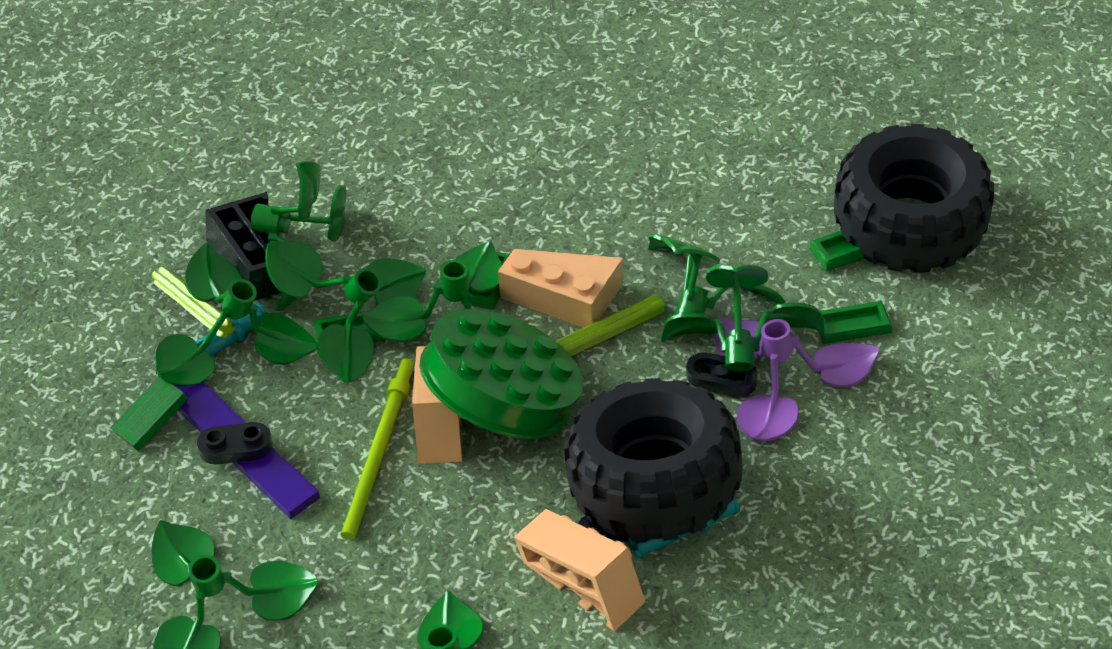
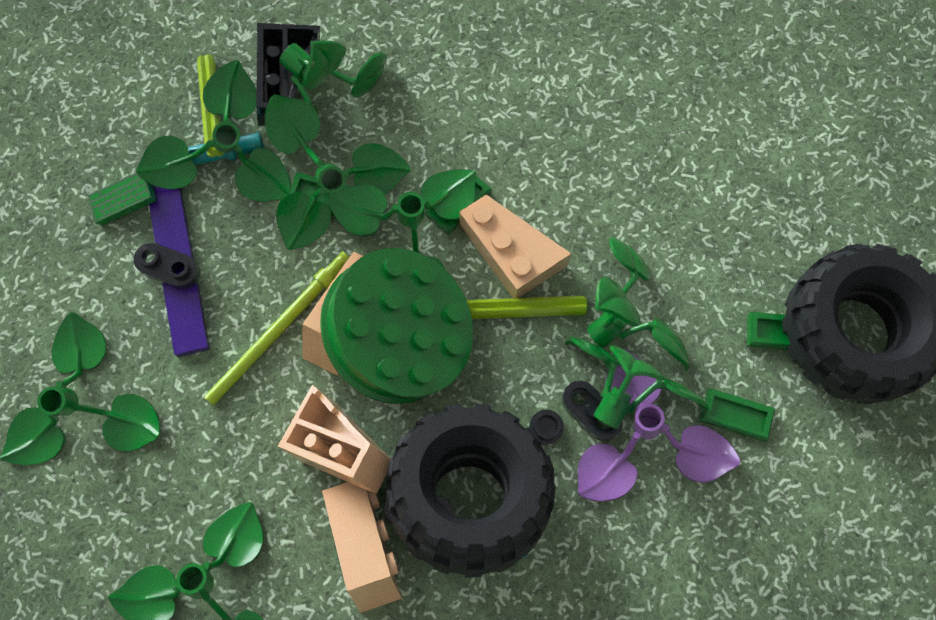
camera: 25 degrees right, 25 degrees up
none -> light nougat wedge [278,385,392,494]

